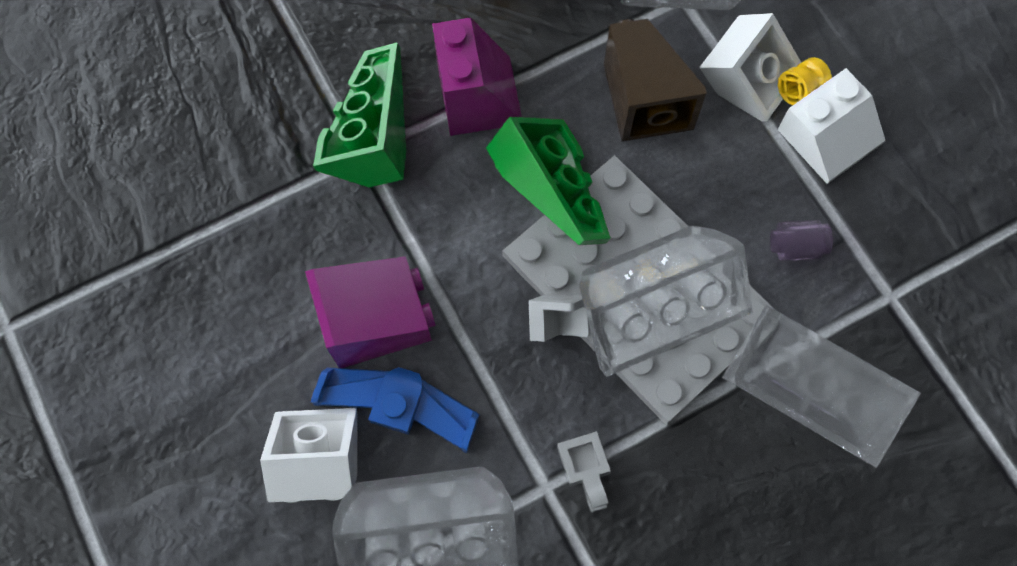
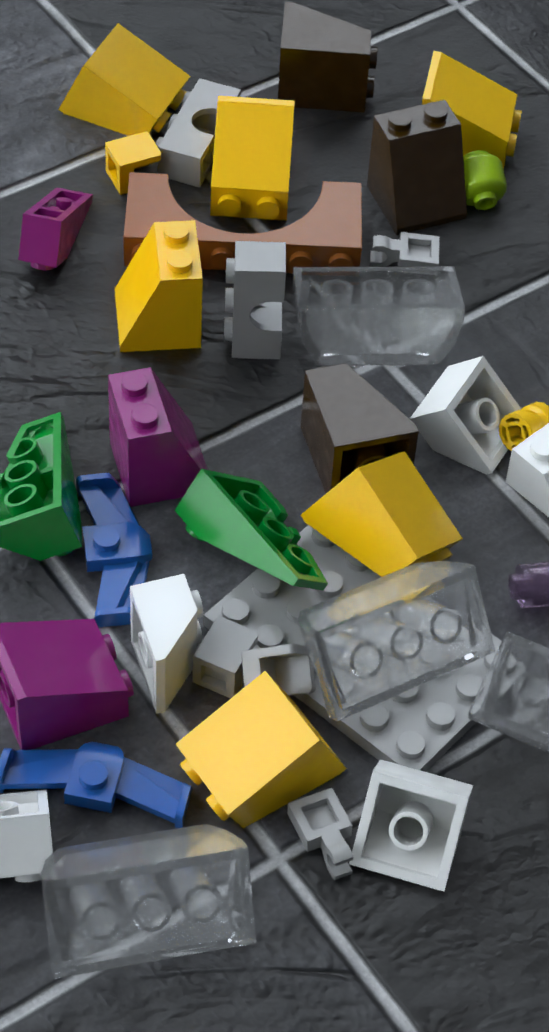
camera: 10 degrees left, 20 degrees down
none -> blue plate [76,473,152,628]
none -> white slope [130,574,204,714]
none -> yellow slope [176,671,347,828]
none -> light grey panel [192,615,258,698]
none -> yellow slope [300,451,463,581]
none -> white slope [349,759,473,891]

